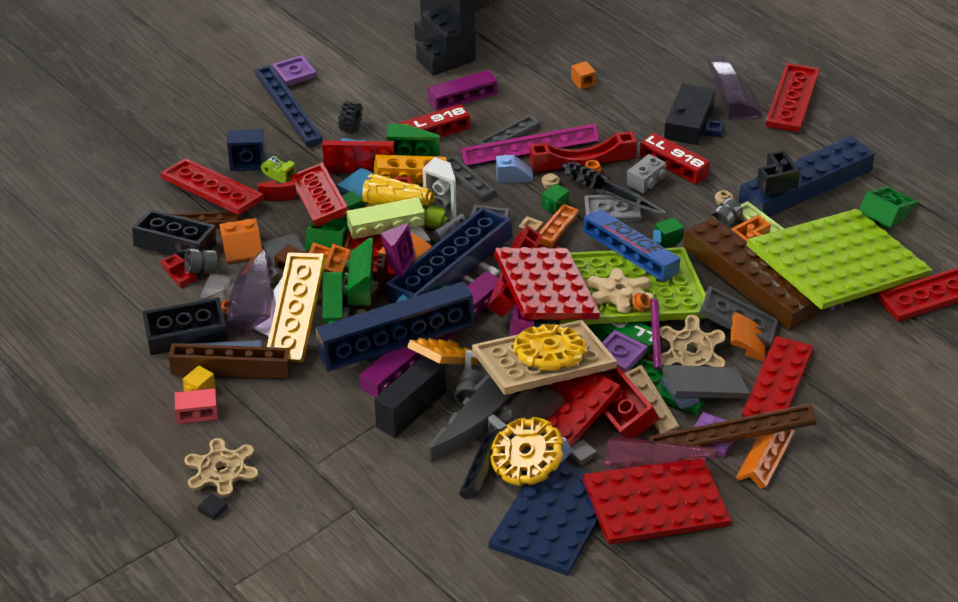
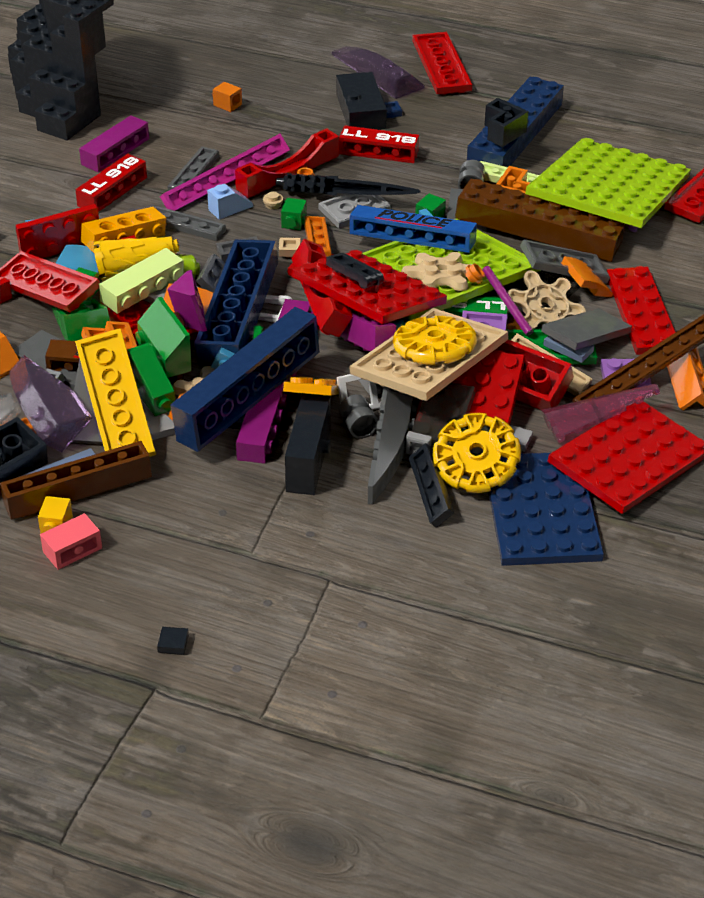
camera: 30 degrees left, 0 degrees up
tan plate [184,438,258,498] -> none
black tyre [338,101,363,134] -> none
green slope [386,124,440,157] -> none
white slope [423,157,457,221] -> none
light grey brick [626,154,666,194] -> none
tan plate [715,190,733,205] -> none
green slope [859,186,919,228] -> none
none -> black plate [326,253,384,289]

